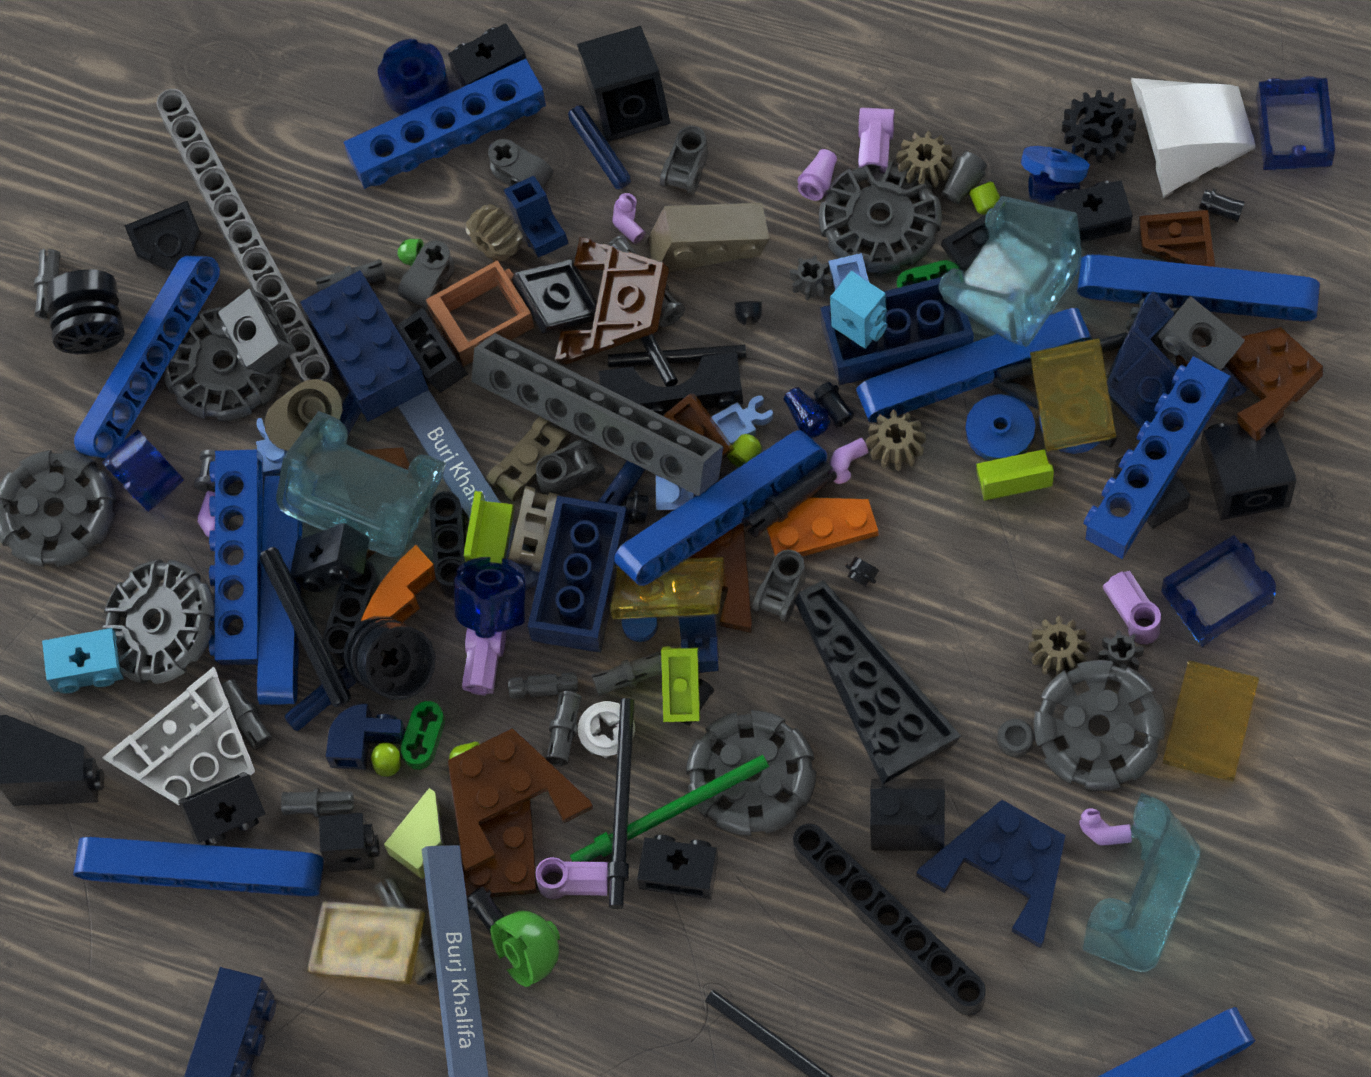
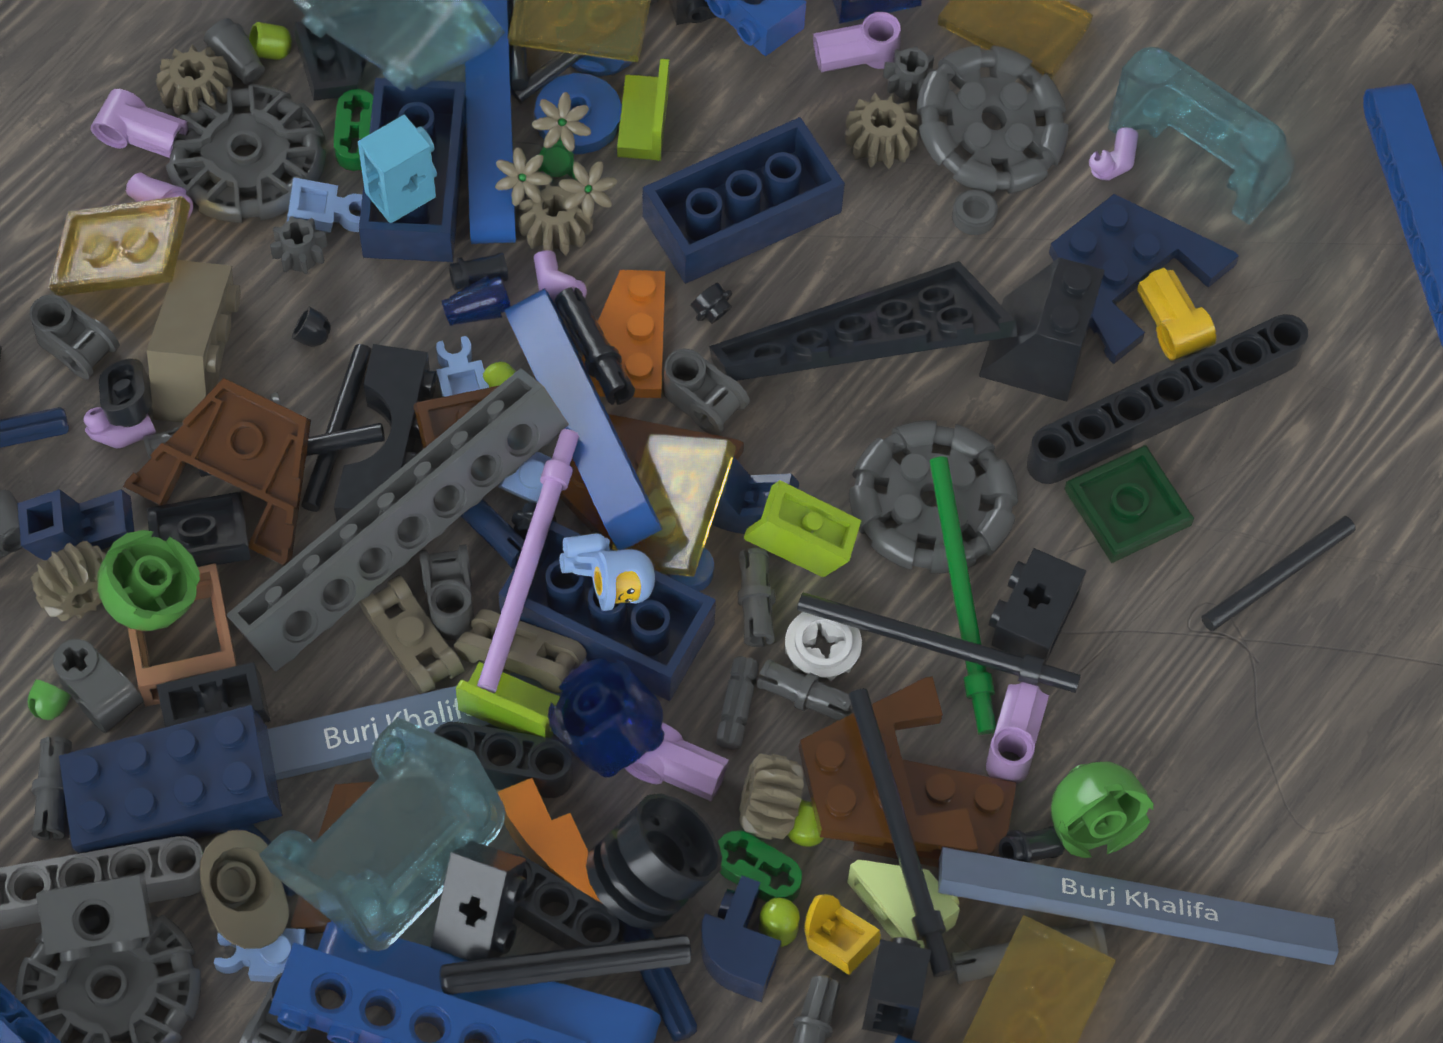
camera: 85 degrees left, 5 degrees down
none -> clear yellow tile [48,196,190,296]
none -> bright green cylinder [97,530,200,631]
none -> black plate [99,359,152,427]
none -> lavender bar [477,429,579,693]
none -> dark tan plant [495,92,617,218]
none -> light blue piece [560,534,655,611]
none -> dark blue brick [642,117,845,284]
none -> dark tan gear [739,754,804,840]
none -> yellow plate [805,894,881,975]
none -> black bar [849,688,953,977]
none -> dark green tile [1064,445,1194,563]
none -> yellow piece [1137,267,1216,360]

